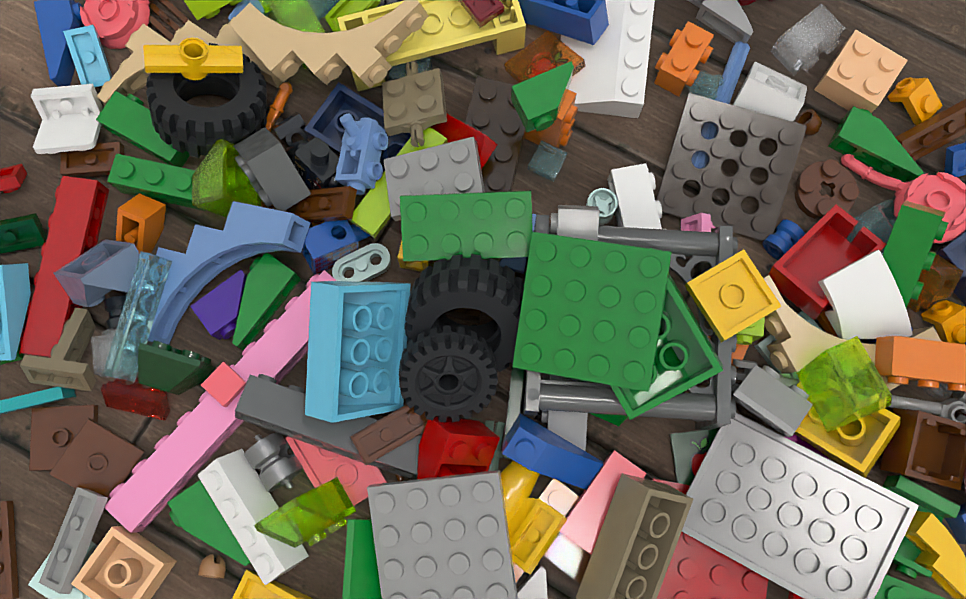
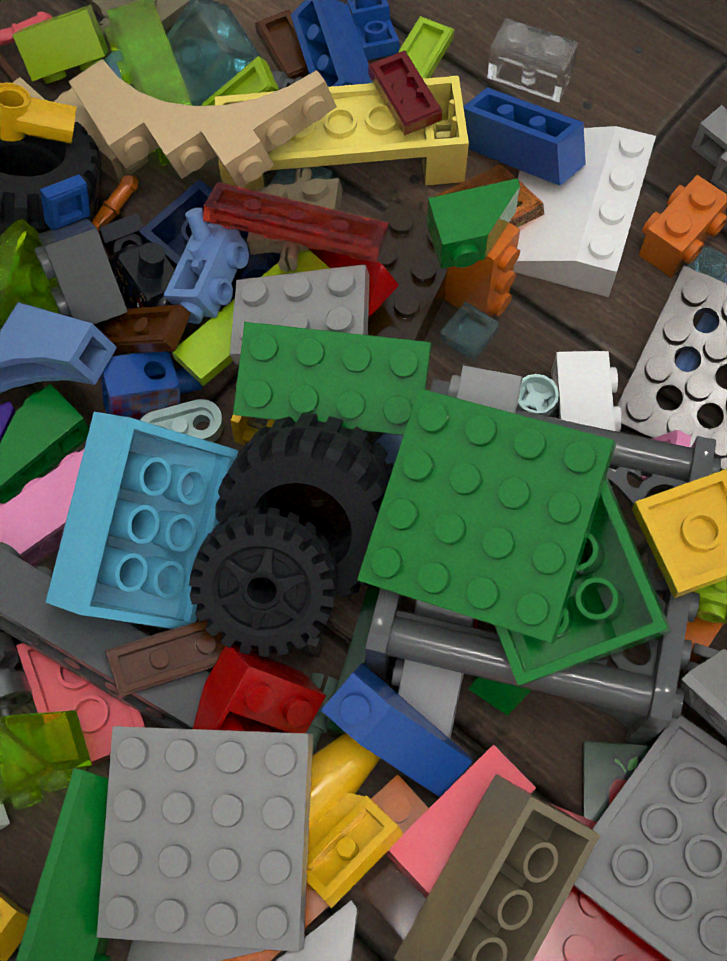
camera: 10 degrees right, 10 degrees down
none -> blue tile [40,174,90,231]
none -> clear red plate [203,182,389,263]

